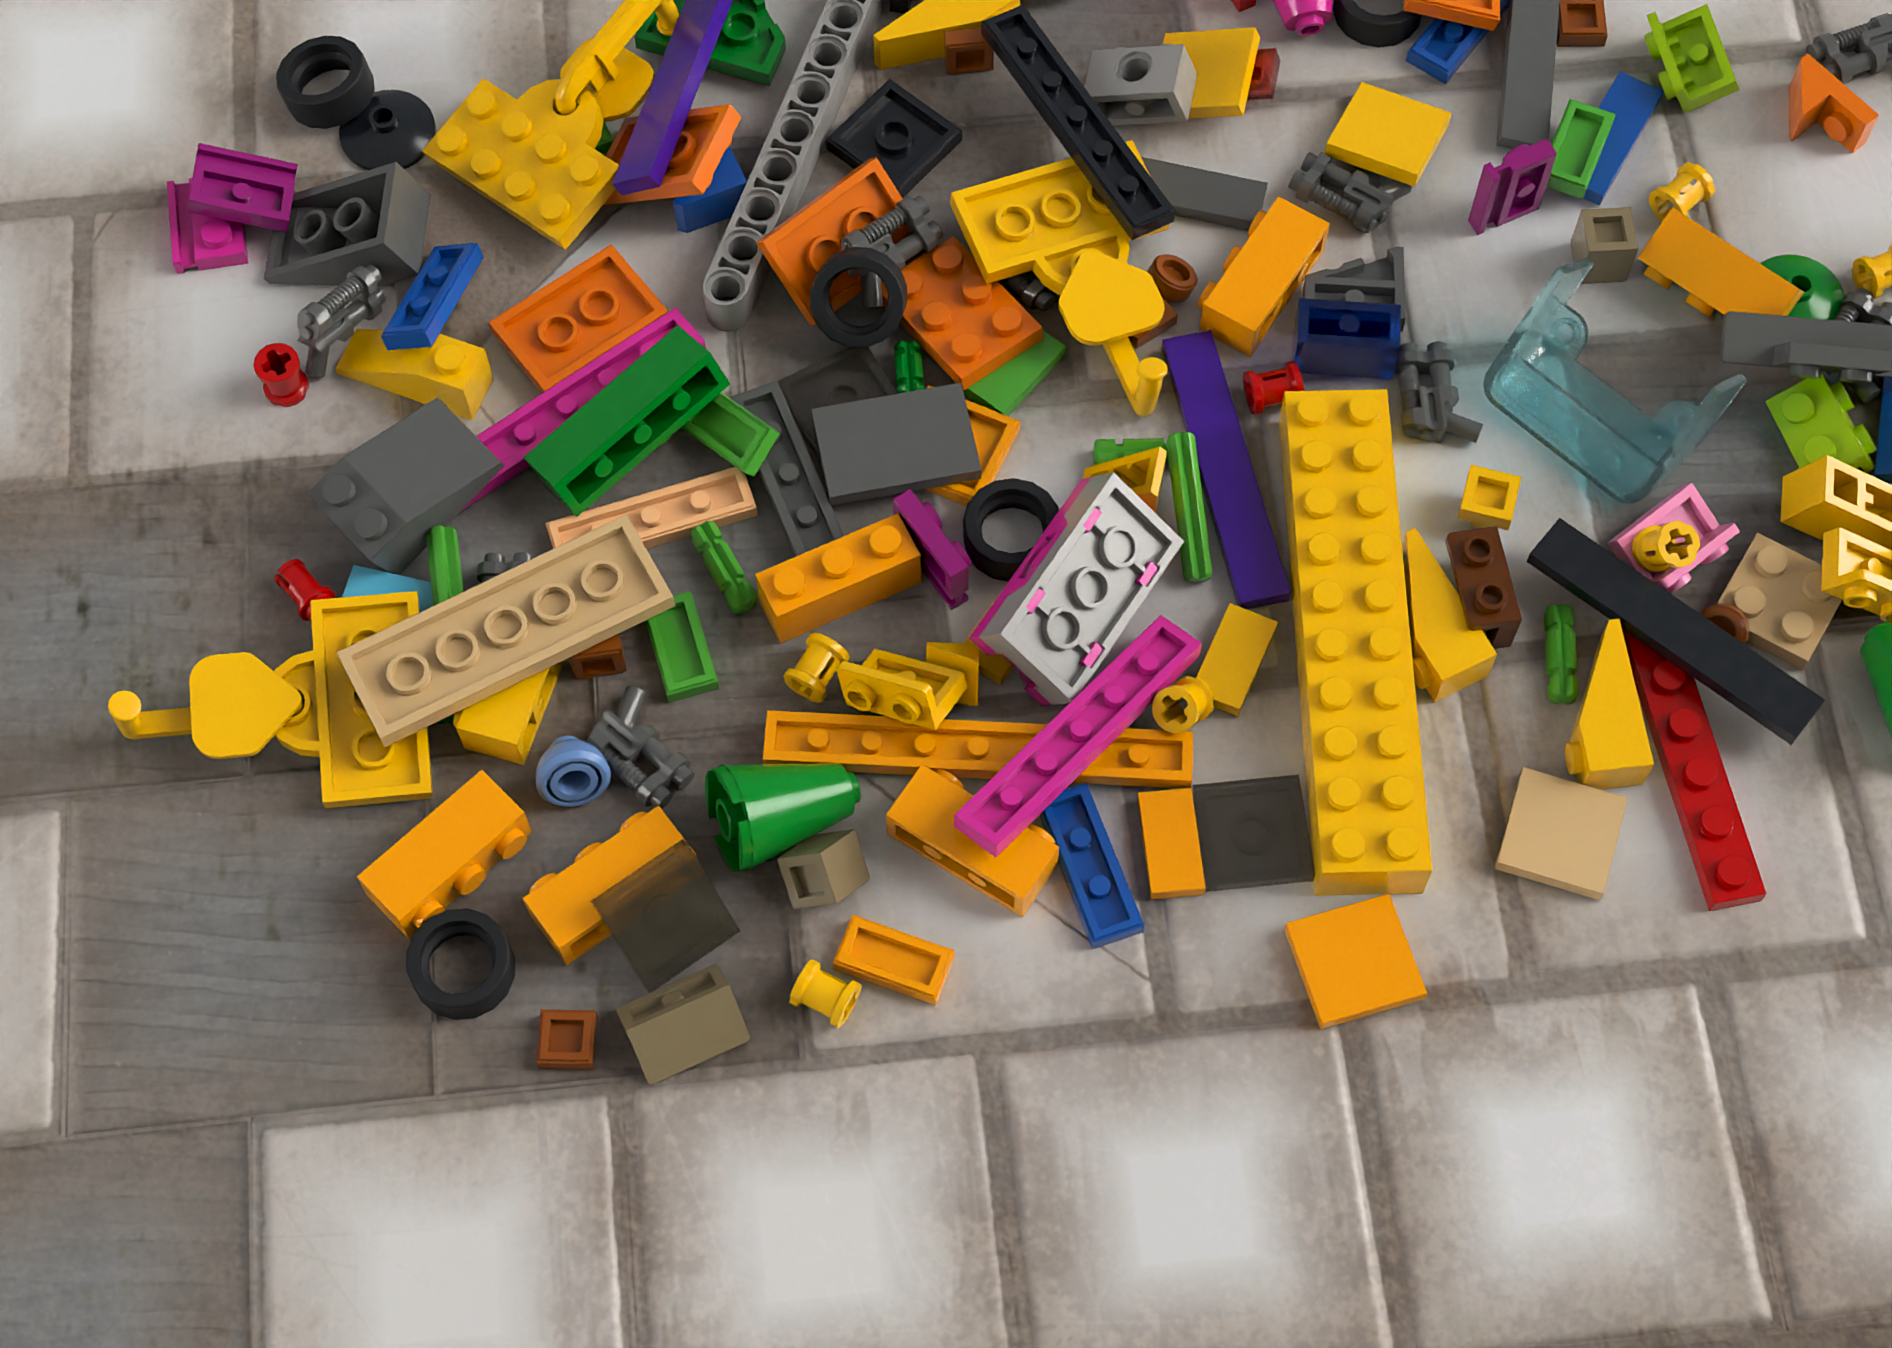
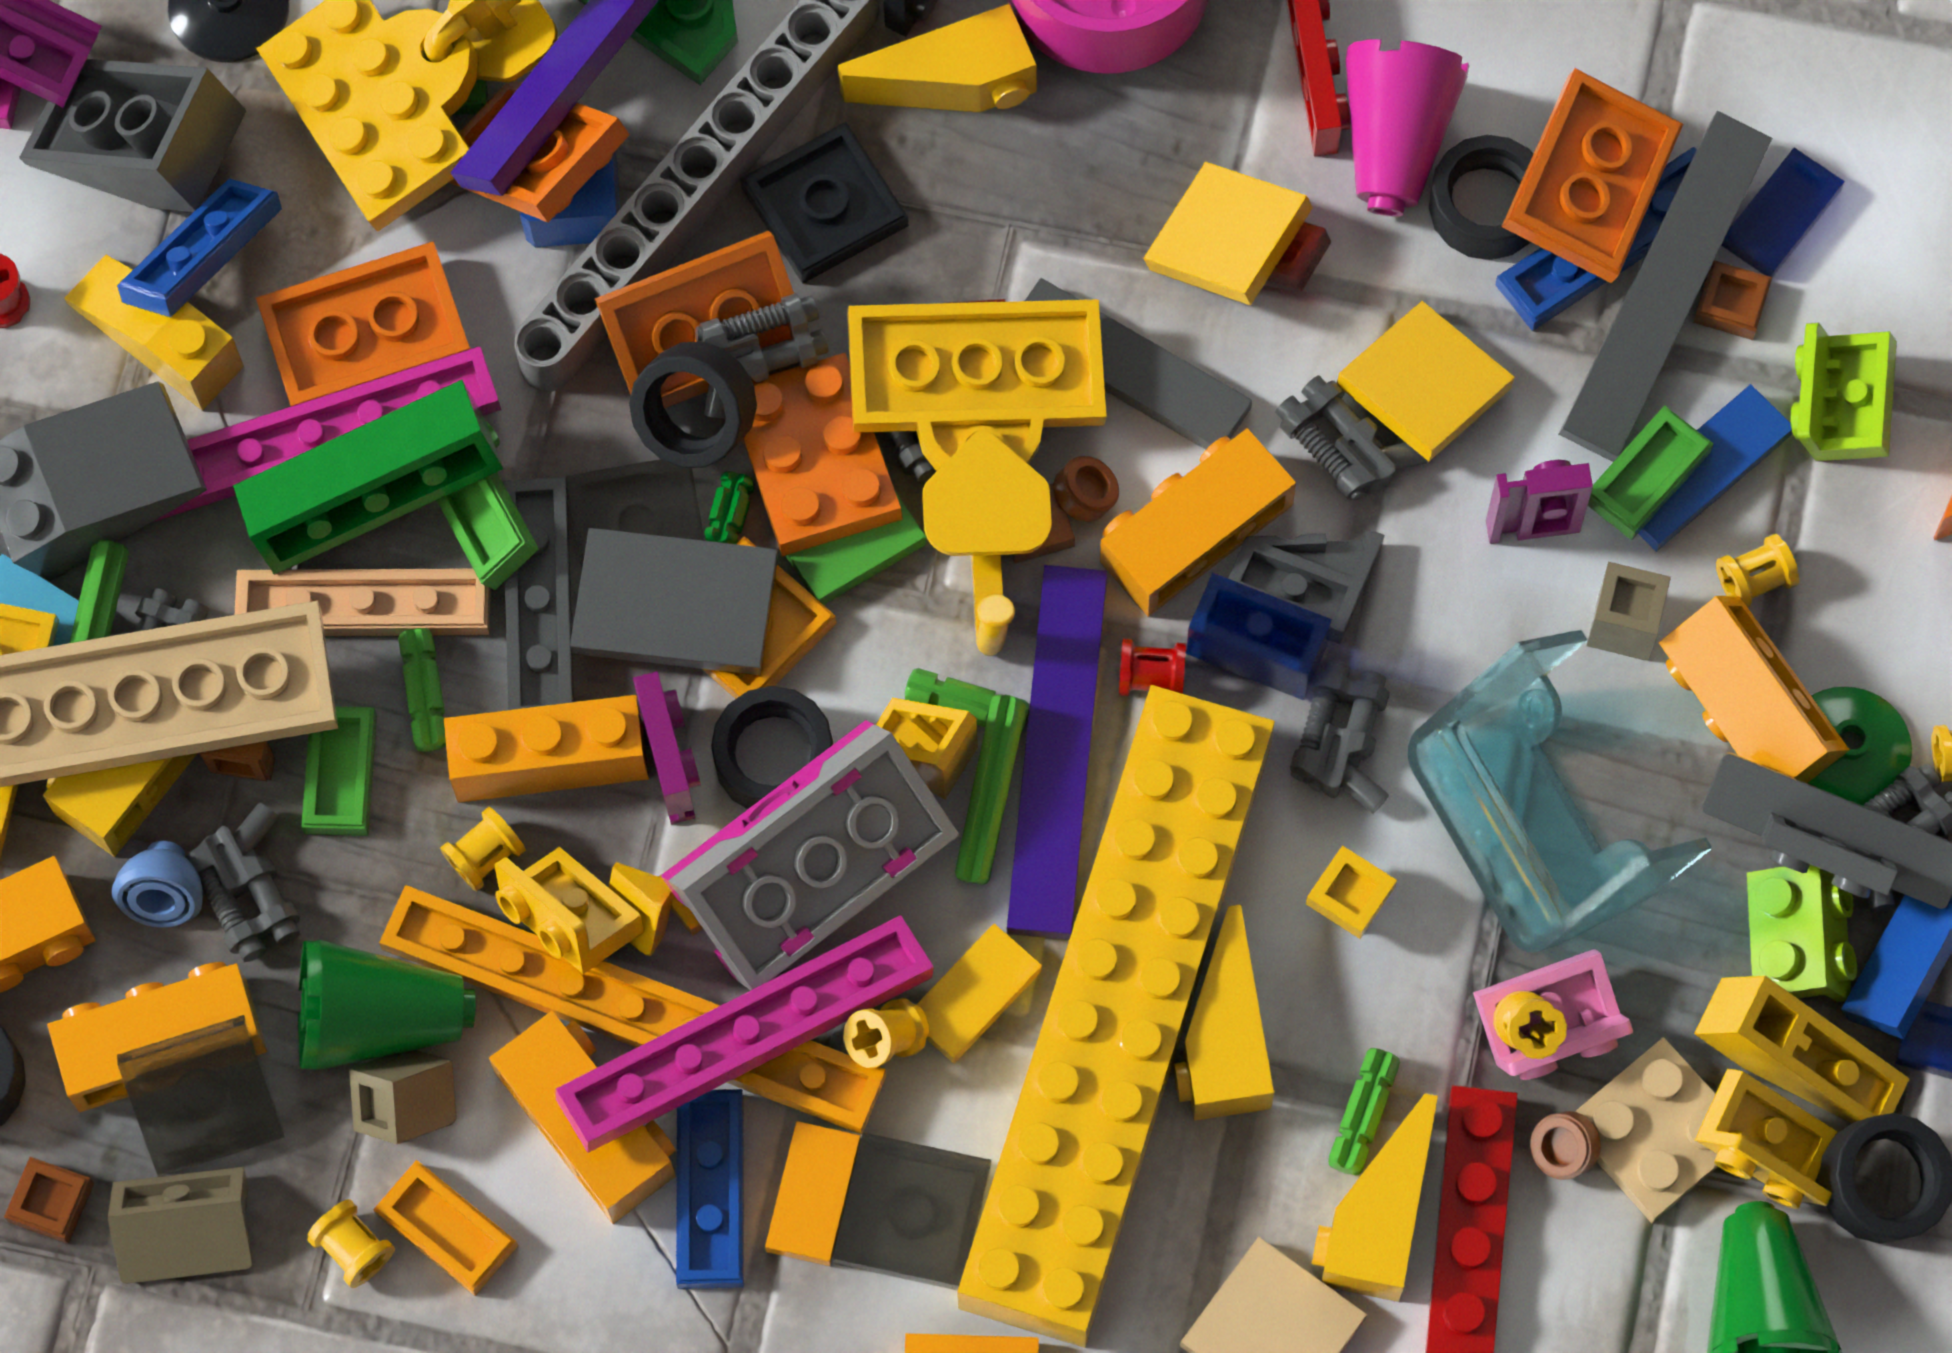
camera: 20 degrees right, 5 degrees up
dark grey piece [297,264,386,378] -> none
dark orange tile [944,28,994,74] -> none
black tile [981,5,1176,240] -> none
light grey brick [1084,44,1198,126] -> none
reddish brown bracket [1445,526,1522,649] -> none
black tile [1526,518,1825,745] -> none

